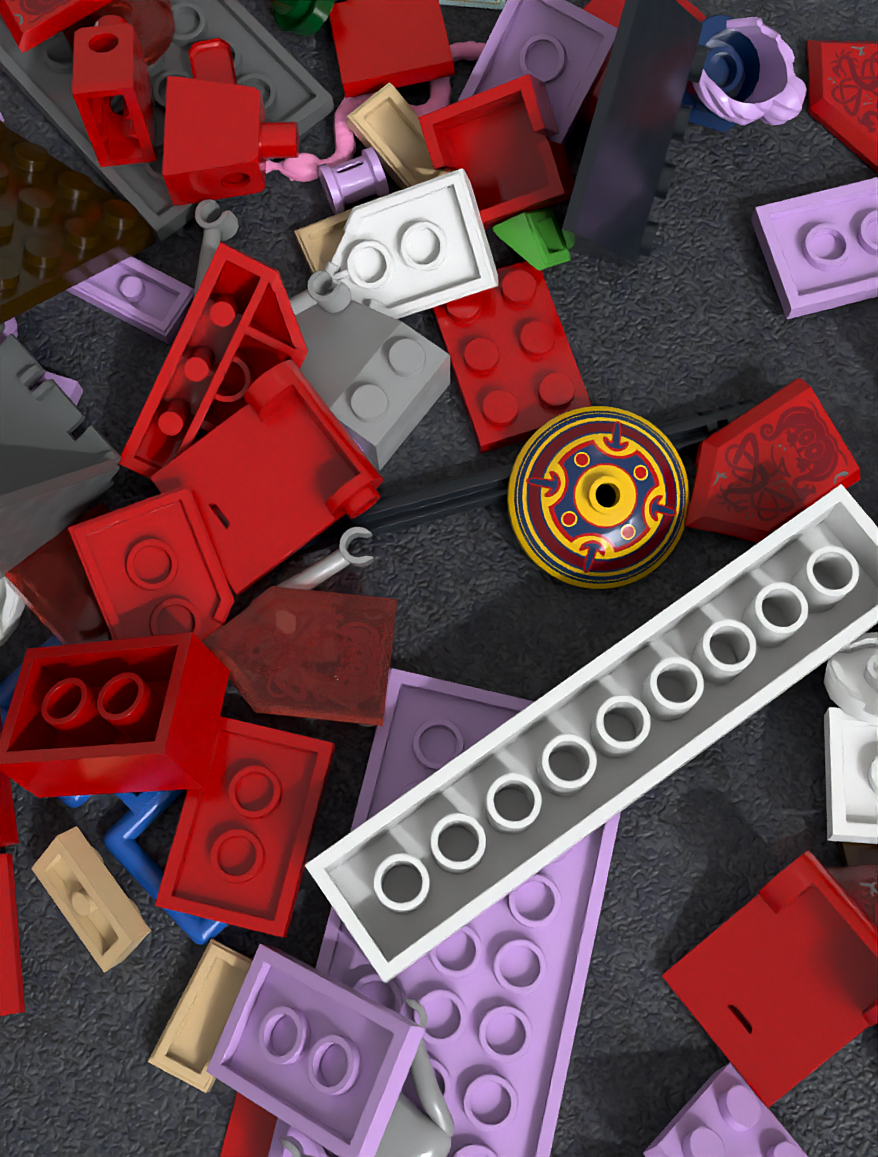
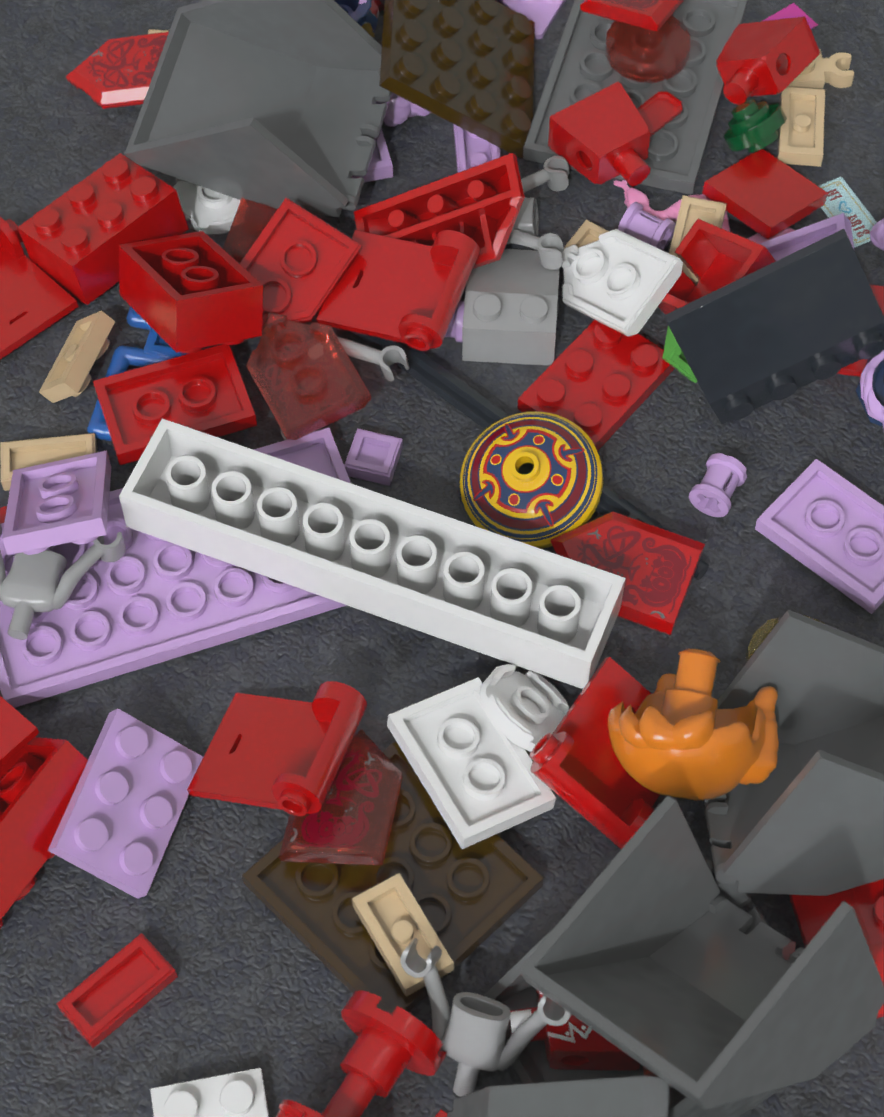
camera: 55 degrees right, 15 degrees down
red torso [72,15,157,167] -> none
none -> lavender tile [344,428,403,486]
none -> lavender bush [689,453,747,517]

